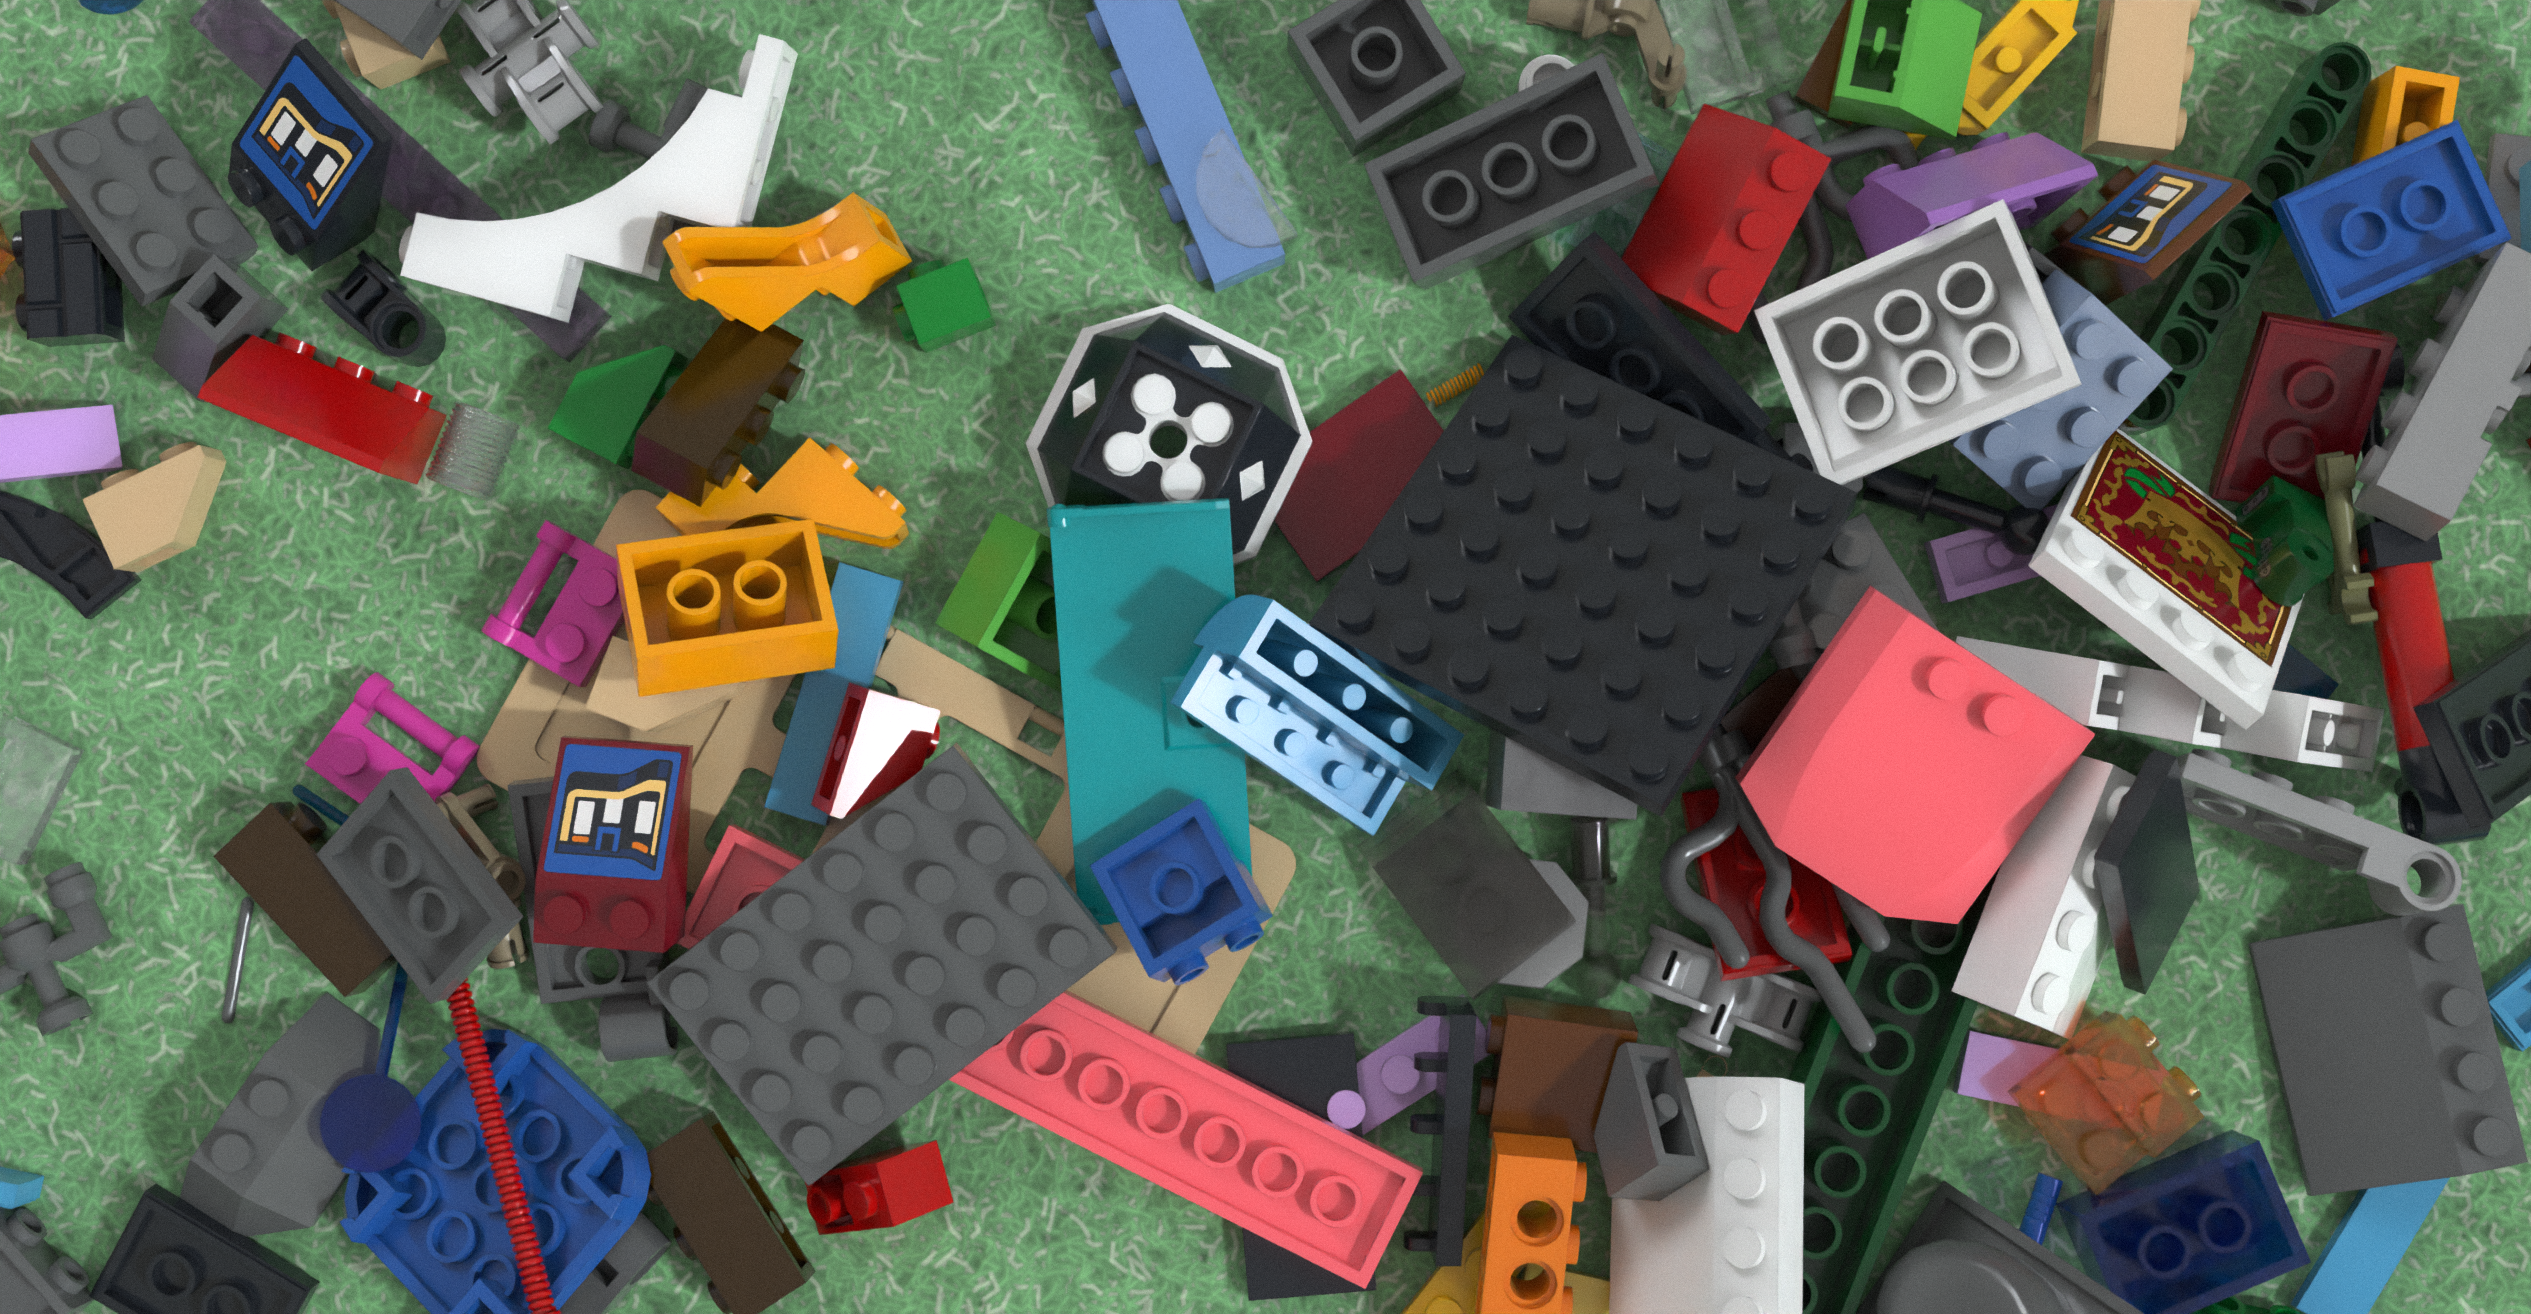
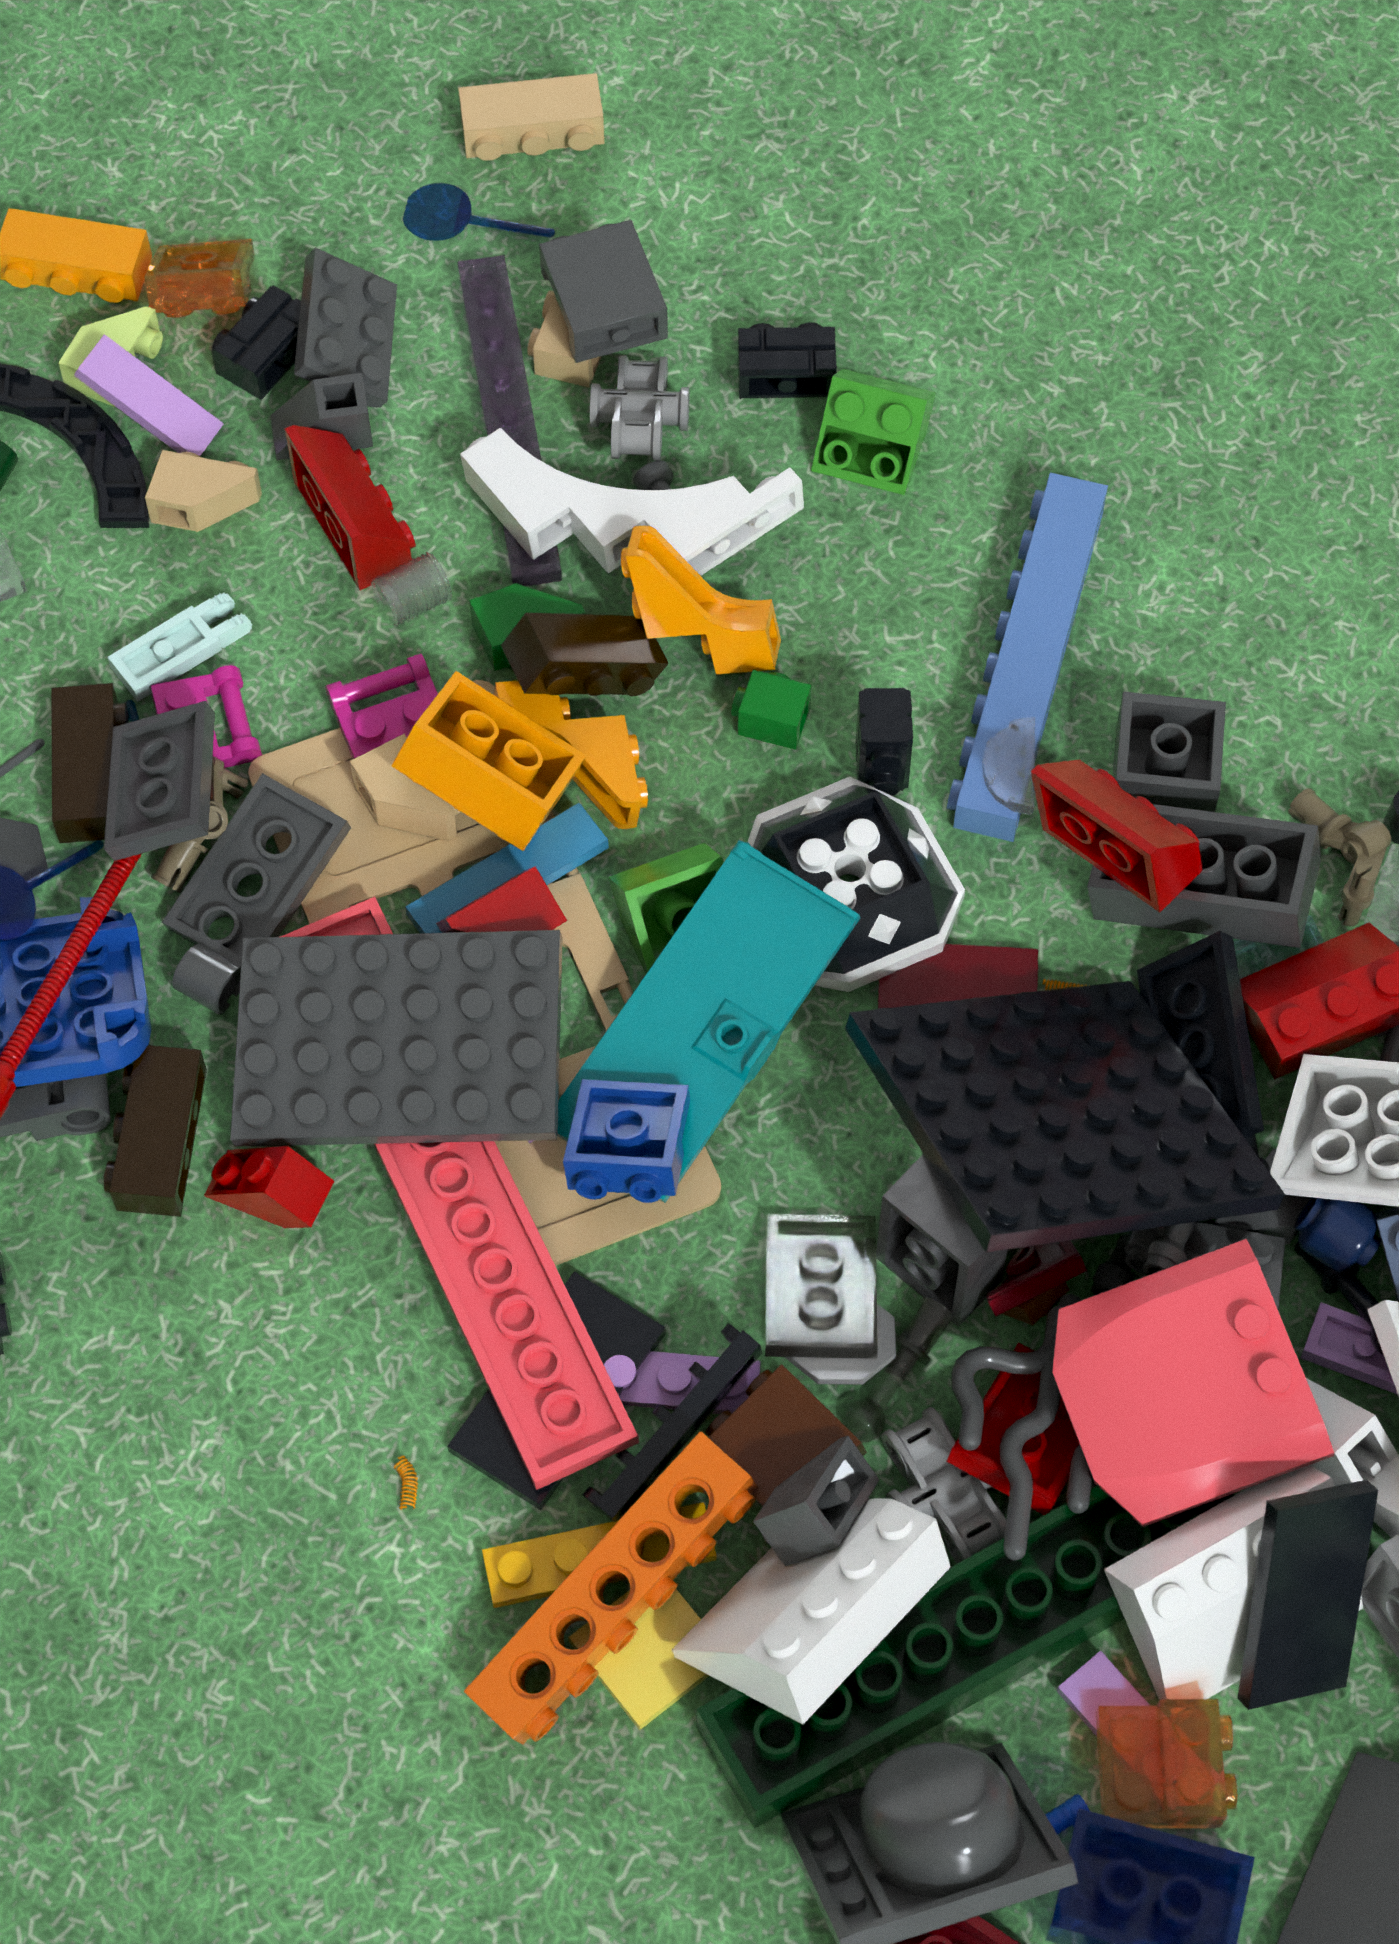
camera: 35 degrees right, 25 degrees down
slope [228,38,393,272] -> none
black piece [320,249,446,367] -> none
slope [533,736,693,953] -> none
dark azure brick [1170,594,1464,836] -> none
none -> light aqua hinge [107,593,253,702]
none -> black brick [855,688,913,796]
none -> red slope [1031,759,1203,913]
none -> dark blue head [1294,1197,1381,1272]

